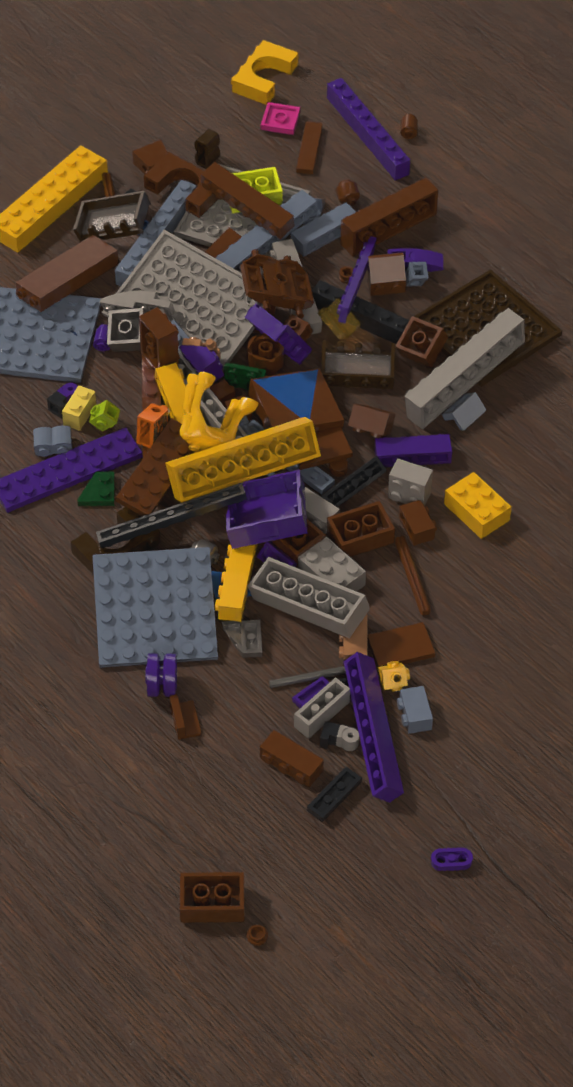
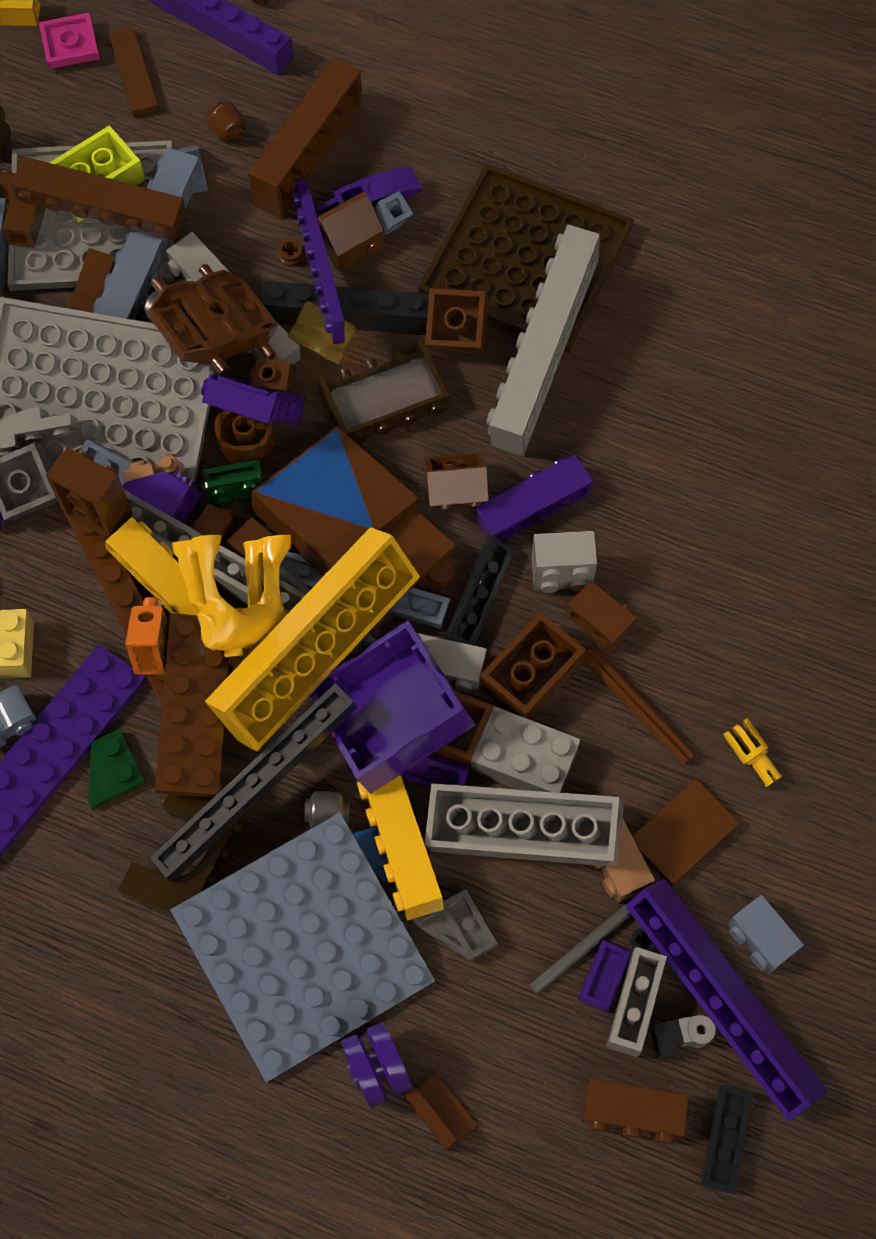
camera: 25 degrees left, 15 degrees up
lime brick [89,400,120,432] -> none
sand blue brick [291,203,356,257] -> none
yellow brick [378,661,410,691] -> none
sand blue panel [442,392,486,431] -> none
yellow brick [444,472,512,539] -> none
none -> yellow arm [722,717,782,787]

